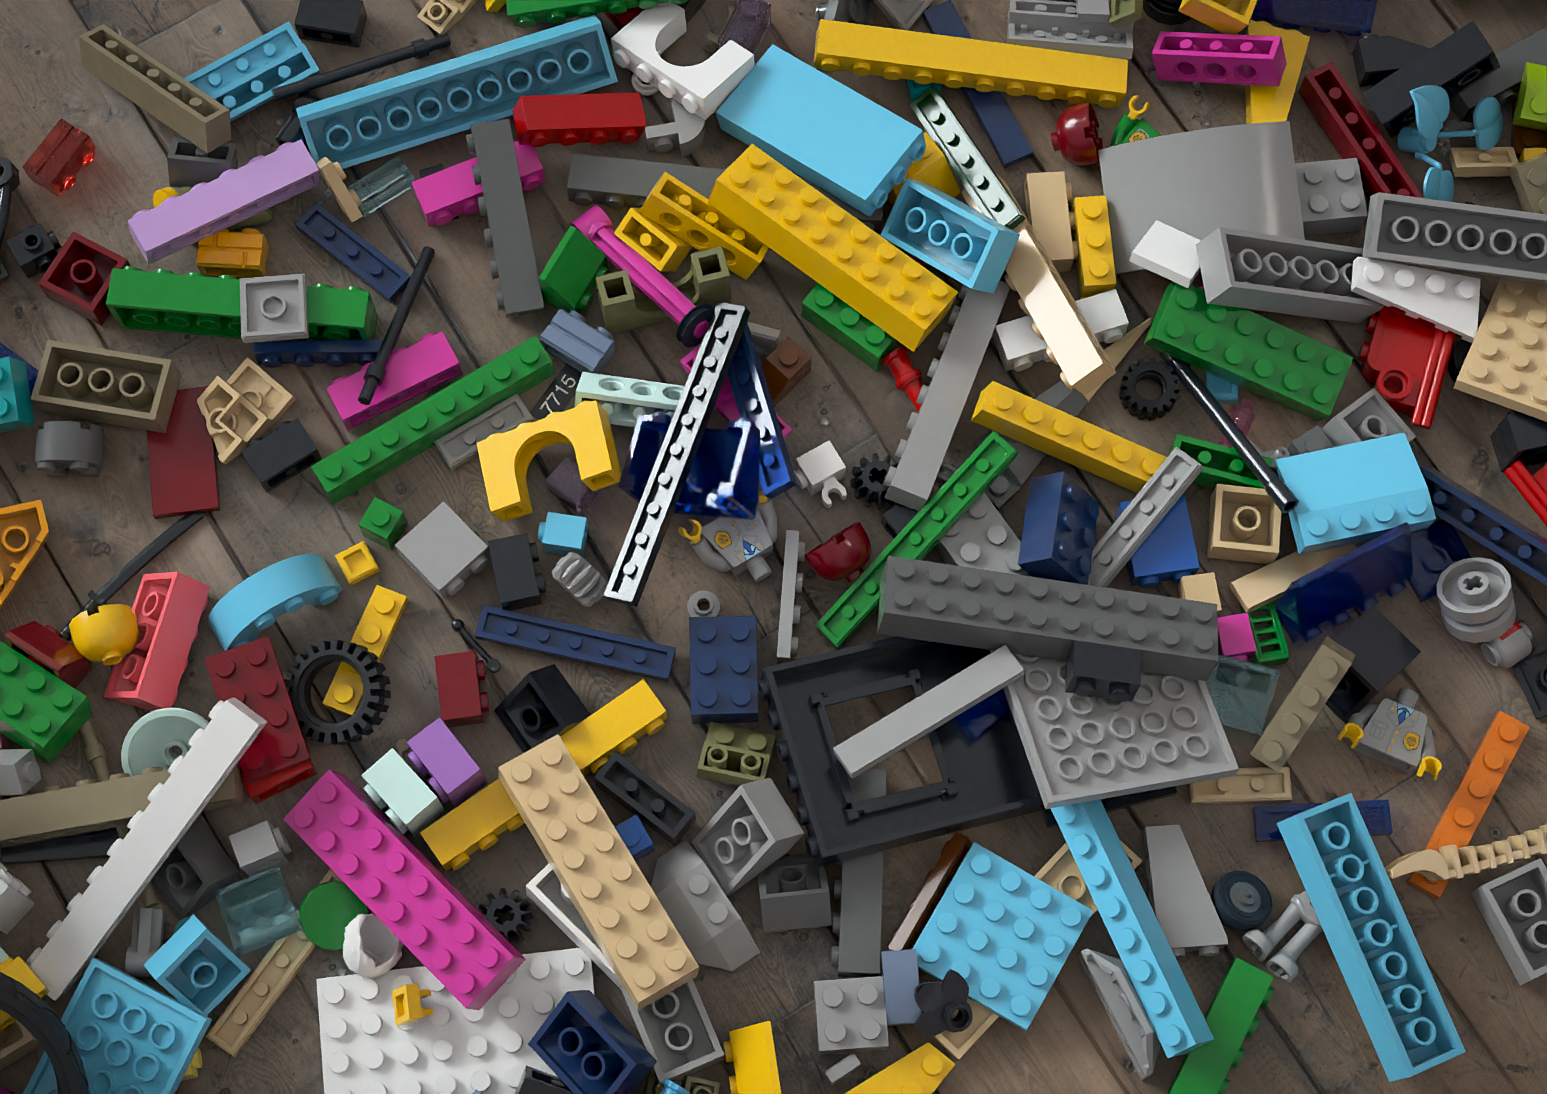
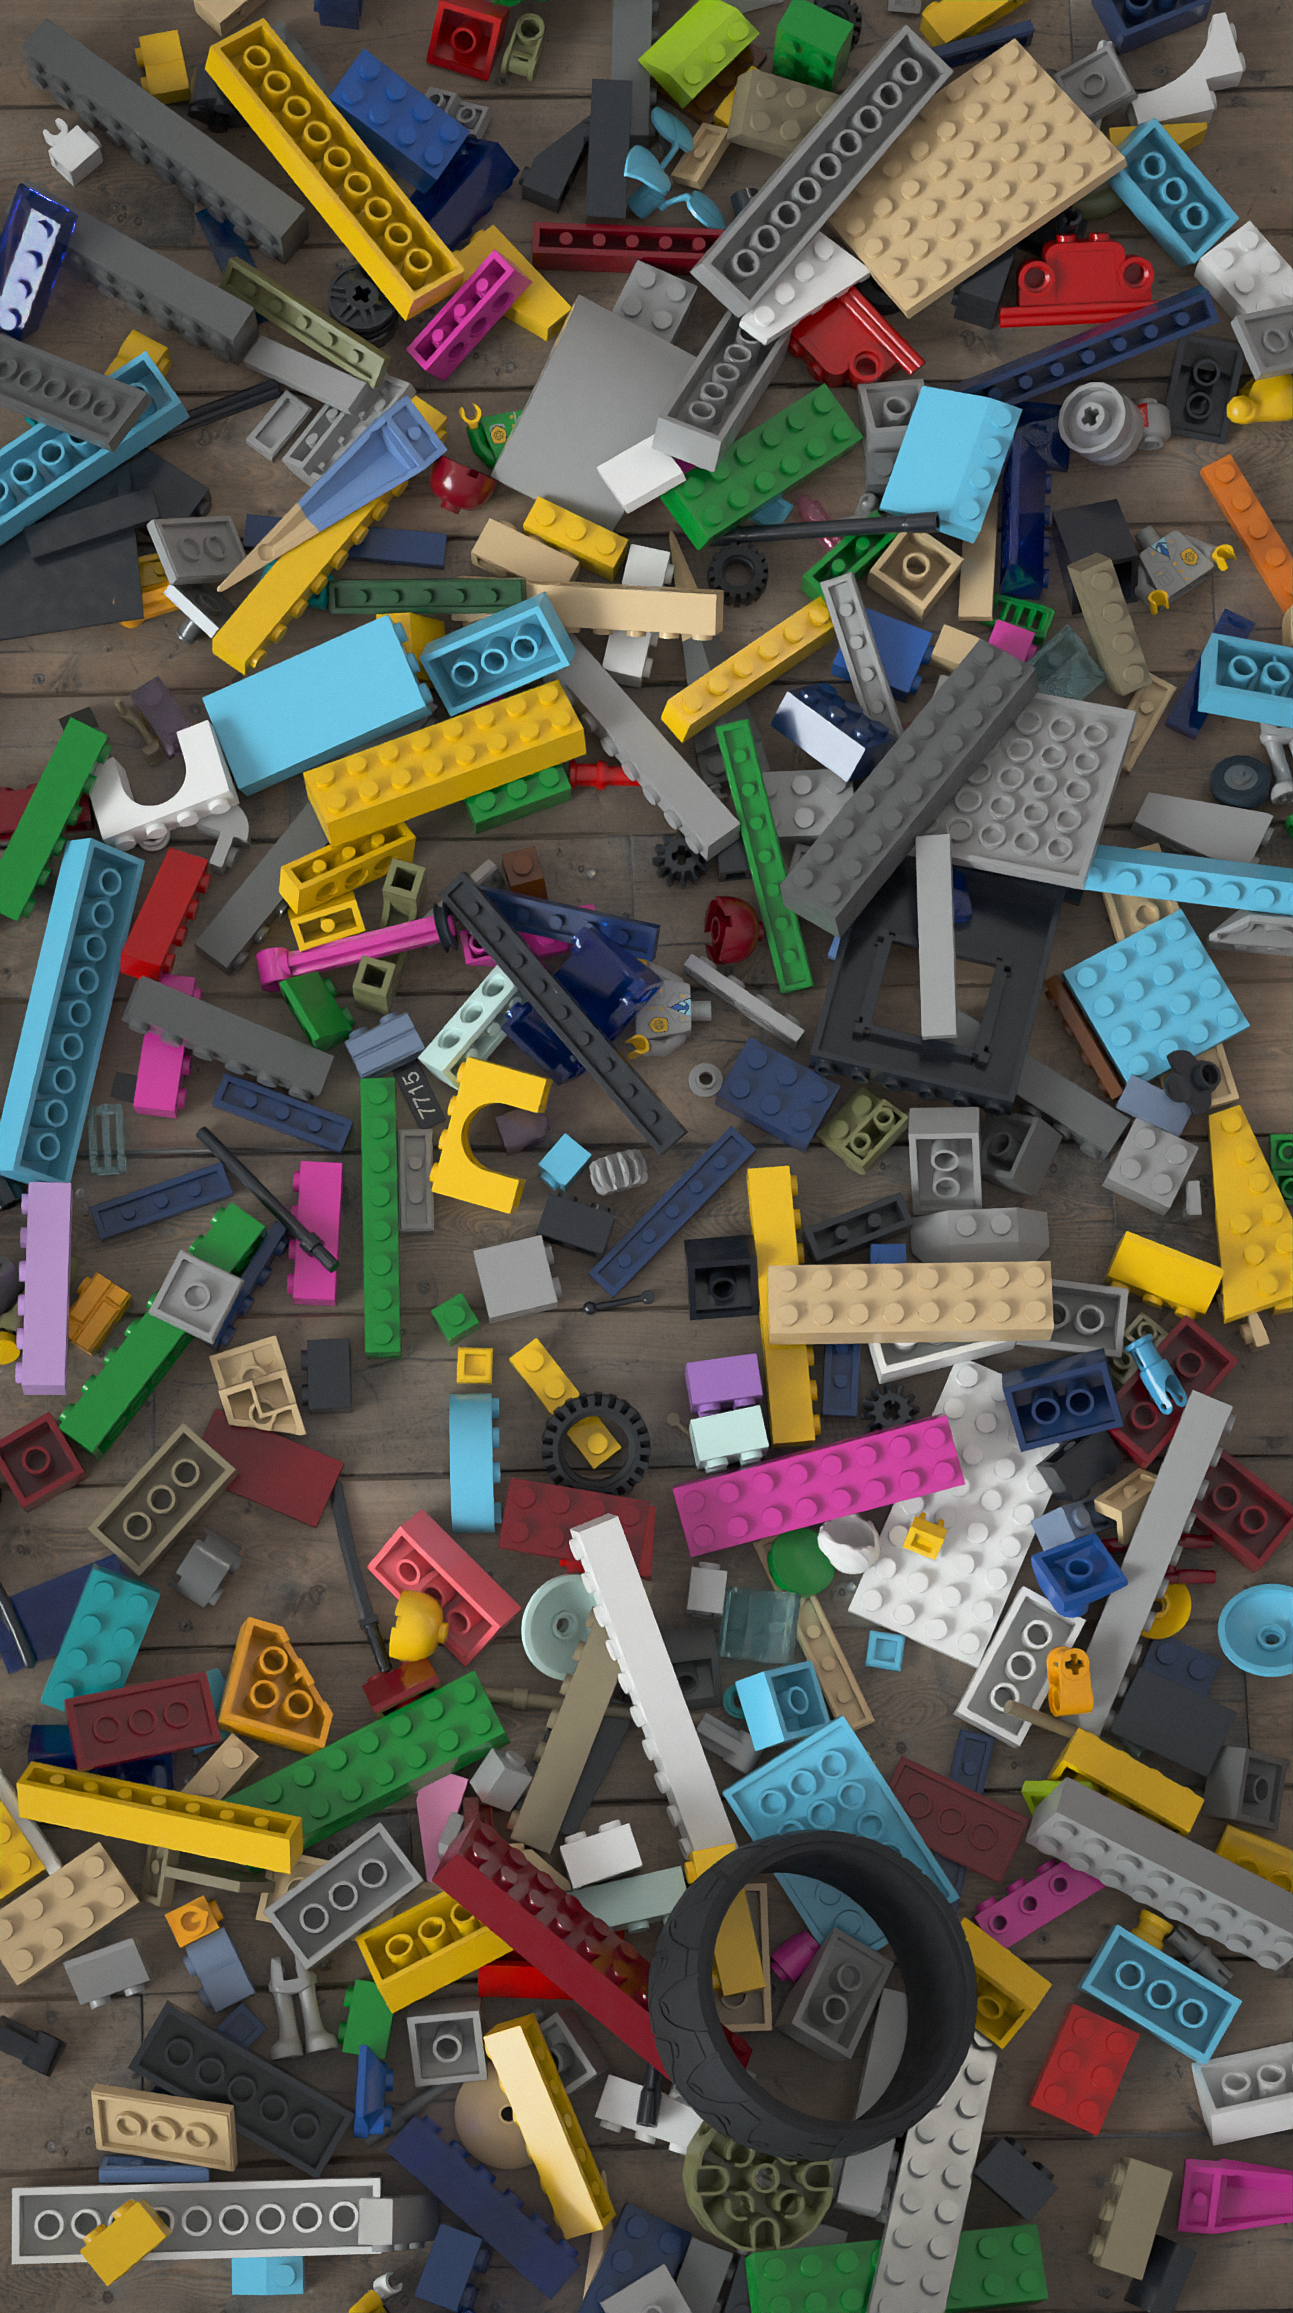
camera: 65 degrees left, 5 degrees up
tan plate [315,157,363,222] -> none
dark red brick [434,651,490,728] -> none
white brick [794,440,847,509] -> none
black brick [1065,640,1141,702] -> none
none -> dark blue plate [212,1073,354,1155]
none -> medium blue plate [217,396,447,592]
none -> dark blue plate [822,1343,860,1418]
none -> medium azure tile [865,1630,906,1672]

